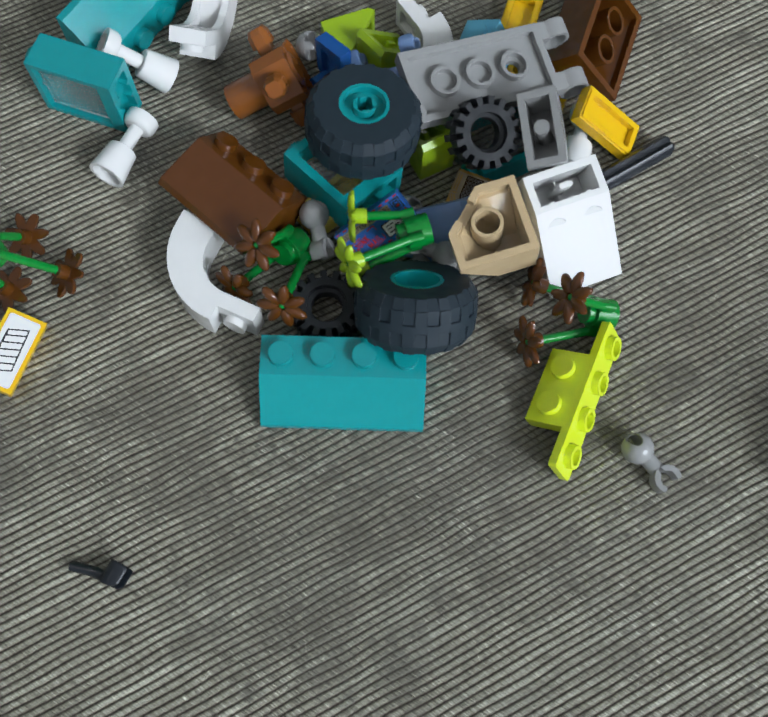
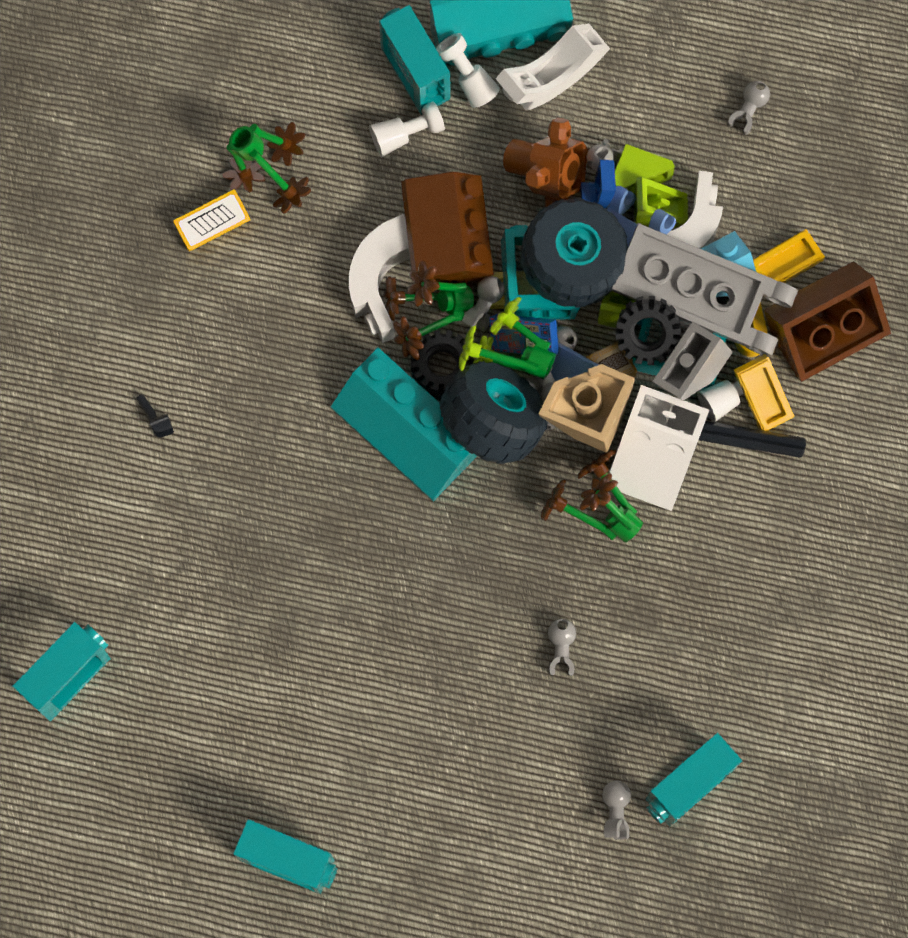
camera: 45 degrees right, 5 degrees up
neon yellow bracket [525,321,622,481] -> none

